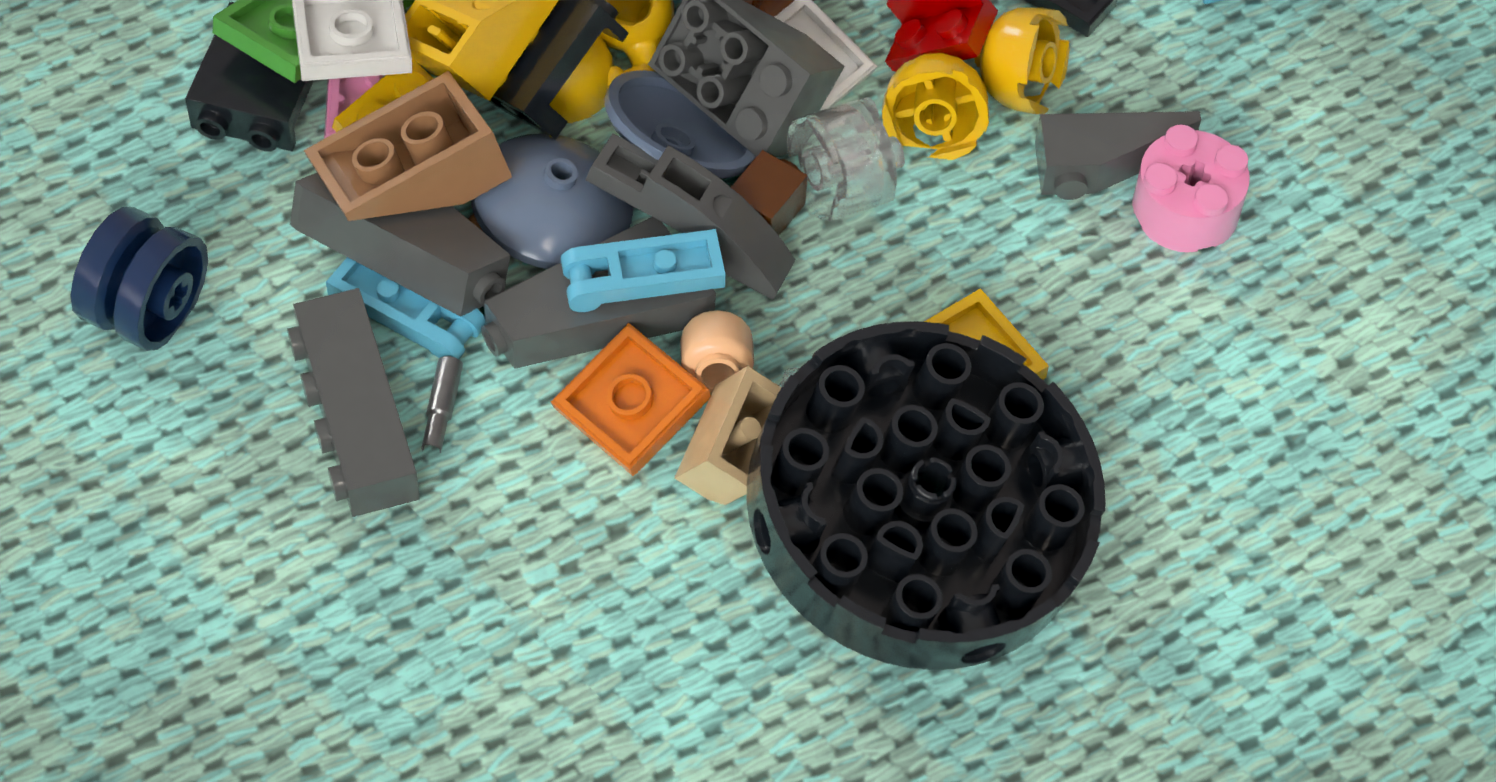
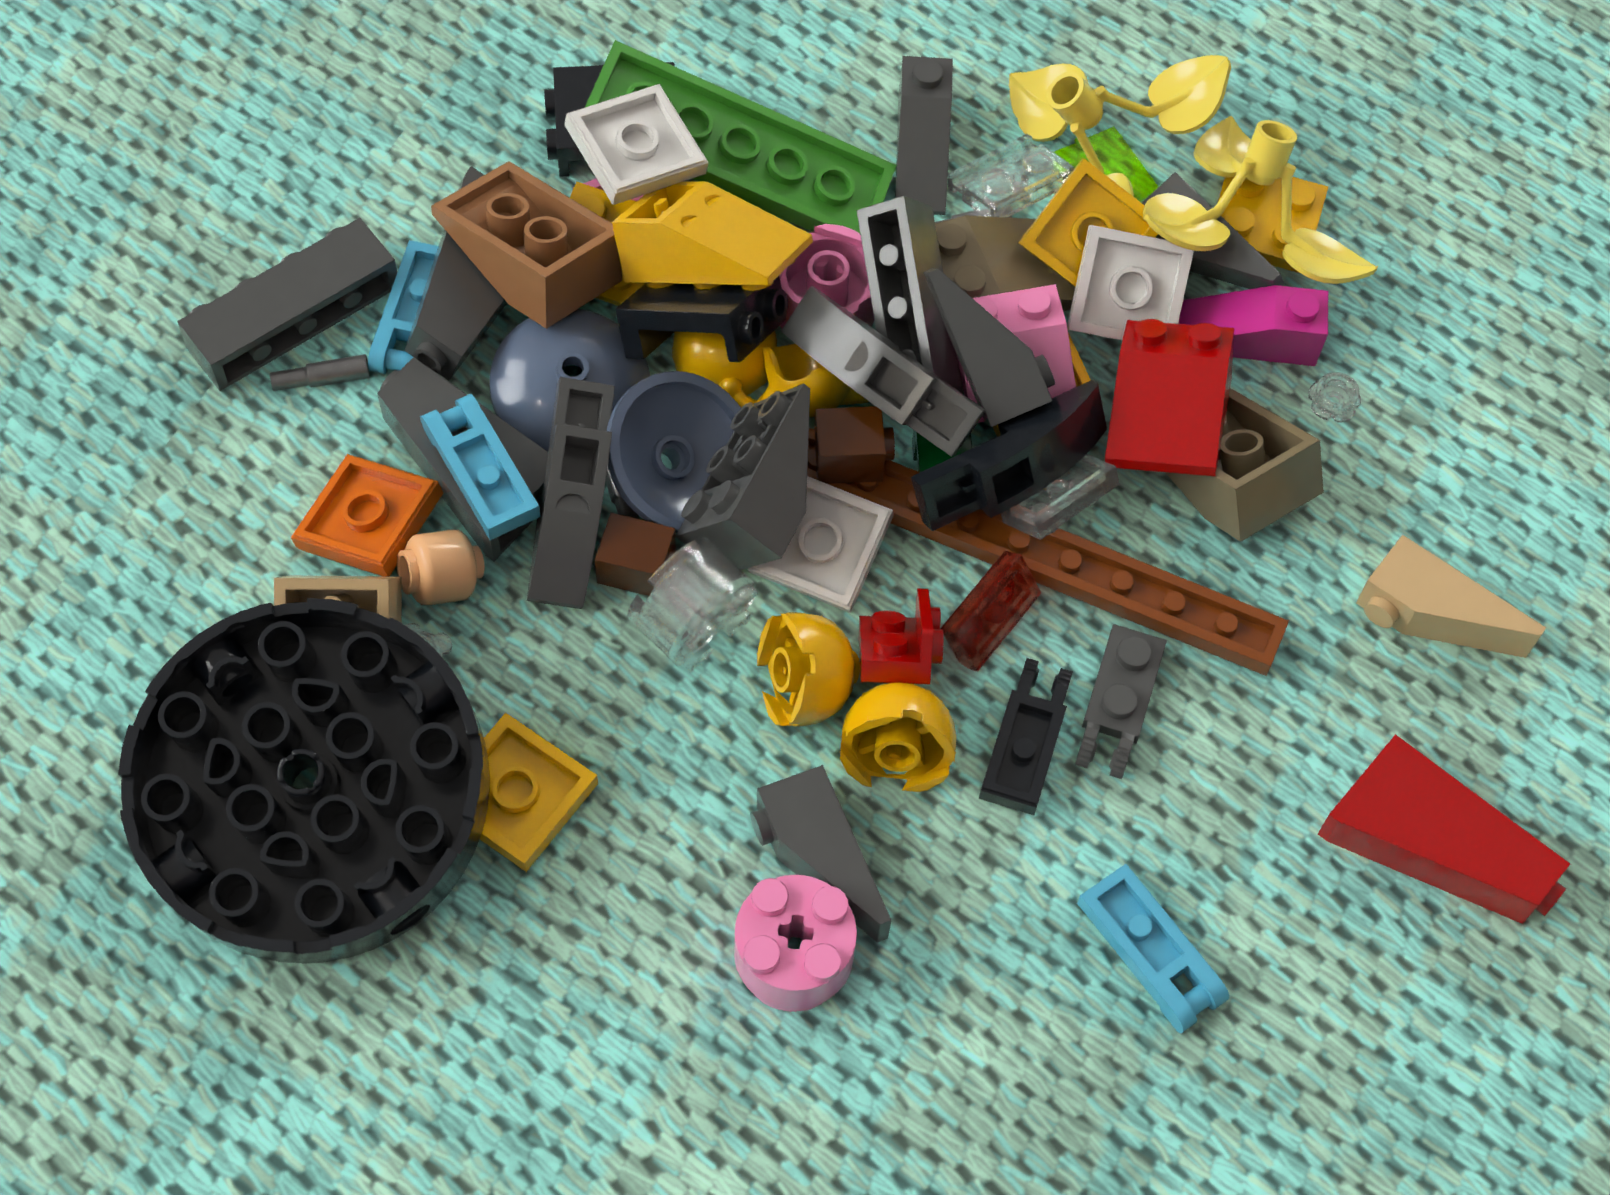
camera: 70 degrees right, 5 degrees up
dark blue wheel [70,207,208,351] -> none

